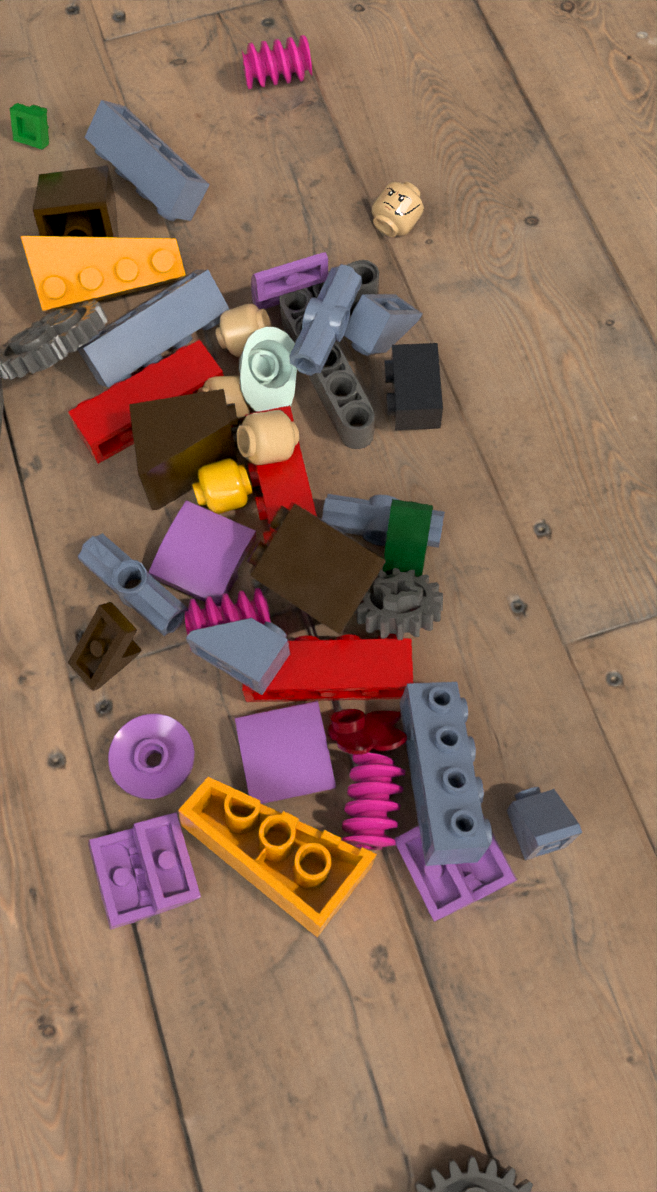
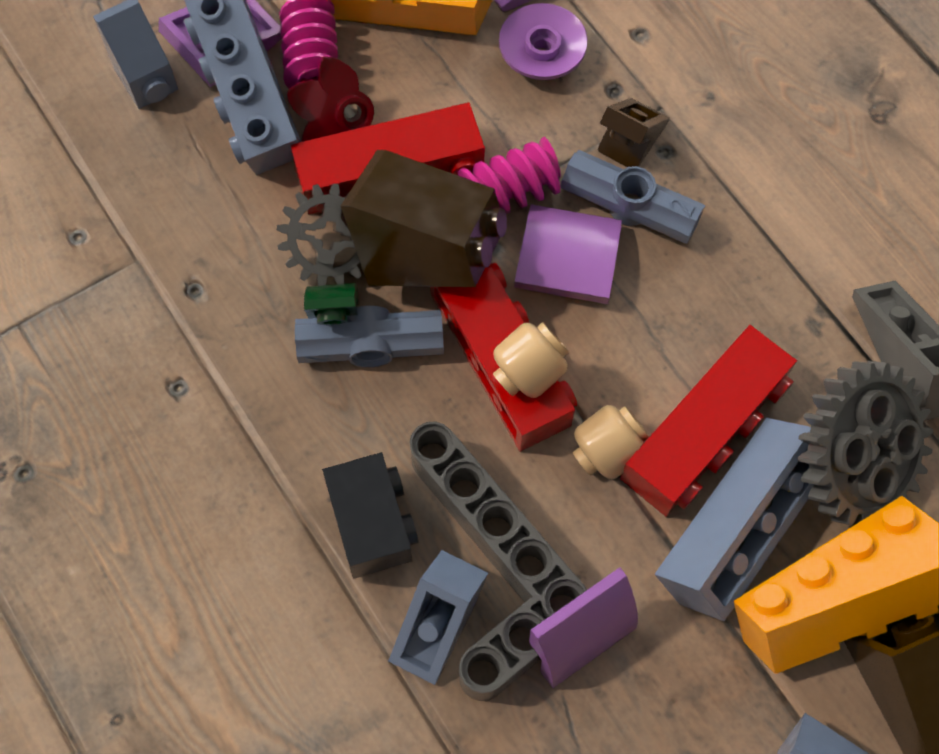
camera: 160 degrees right, 0 degrees up
dark brown slope [129,389,239,511] -> none
sand blue slope [186,618,290,695] -> none
yellow head [192,458,253,514] -> none
tan head [216,304,272,357] -> none
medium lavender slope [235,700,336,804] -> none
light aqua piece [239,327,297,412] -> none
sand blue piece [289,264,362,376] -> none

